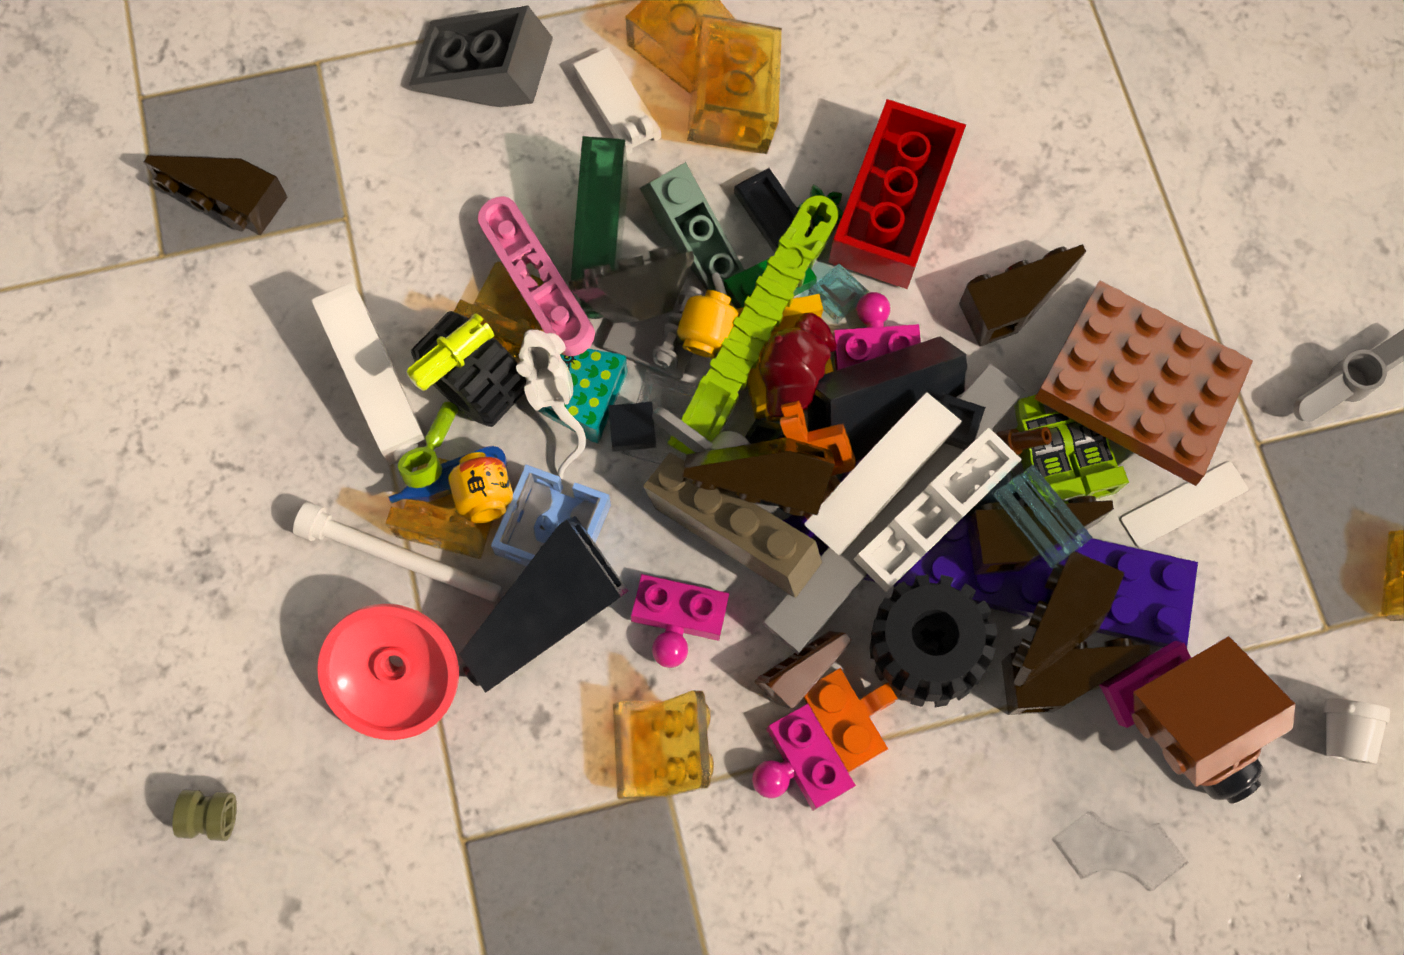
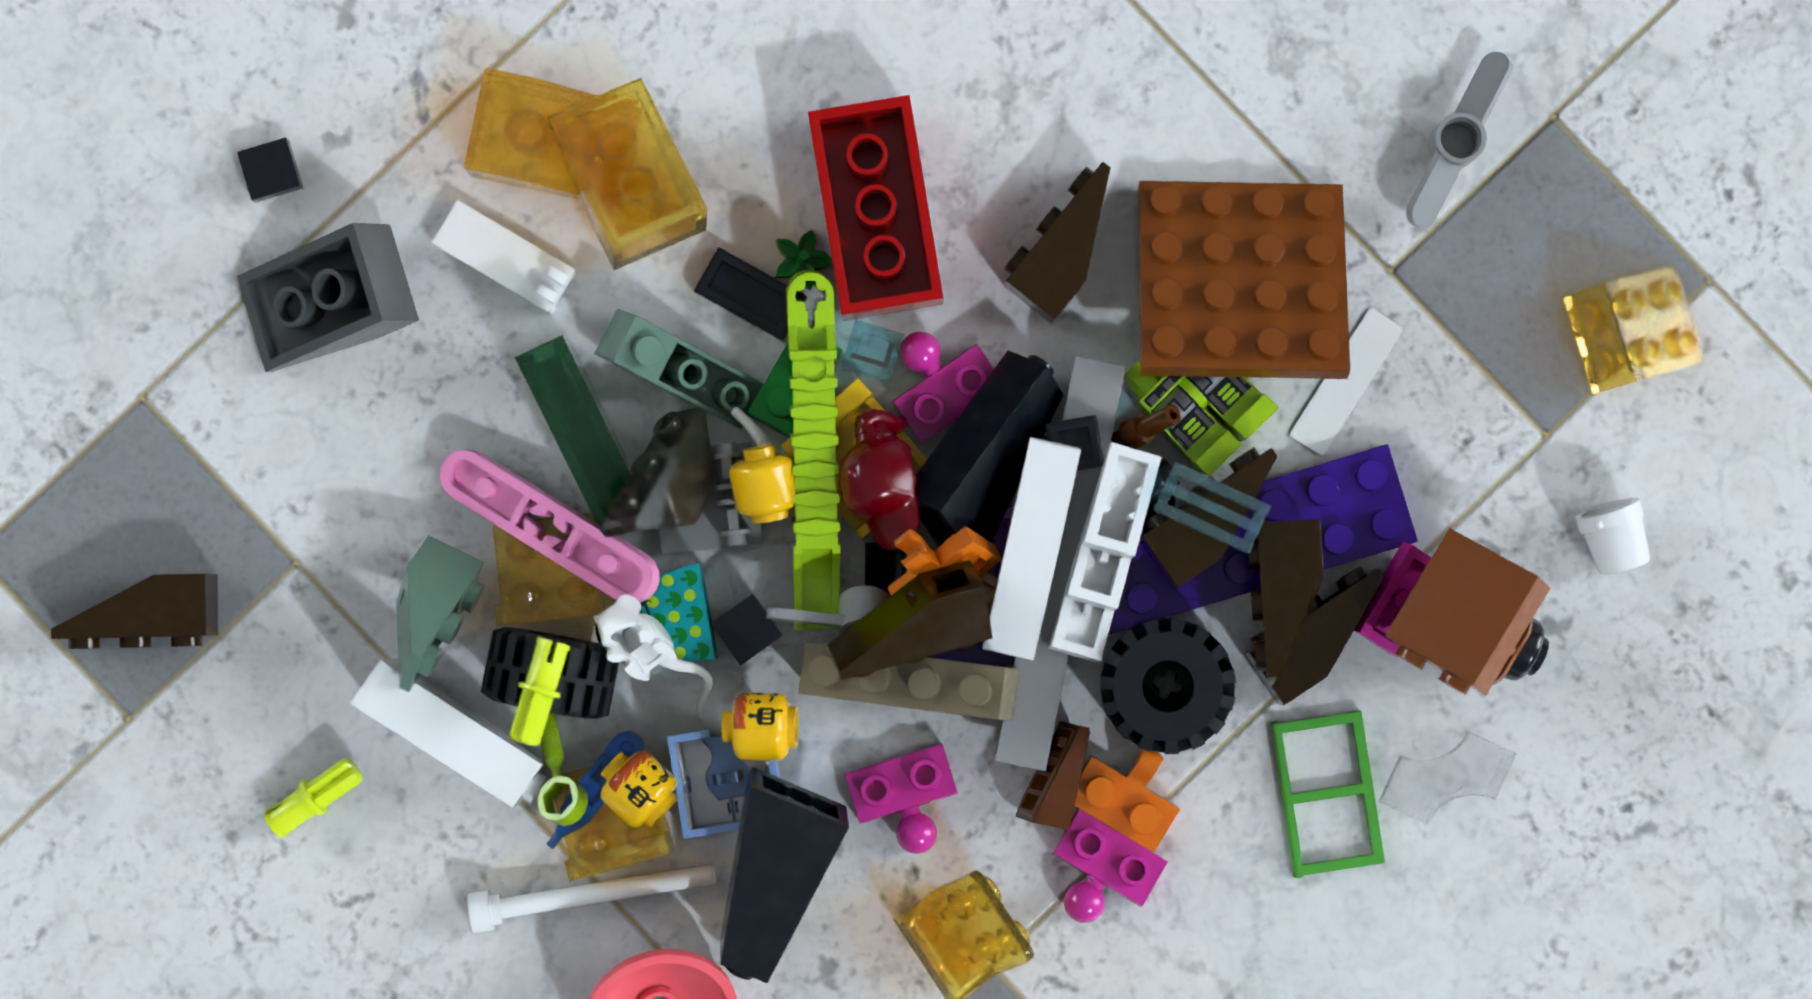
camera: 30 degrees left, 15 degrees up
none -> neon yellow axle [264,758,363,839]
none -> sand green slope [396,535,484,692]
none -> yellow head [722,693,799,761]
none -> bright green window [1270,711,1385,878]

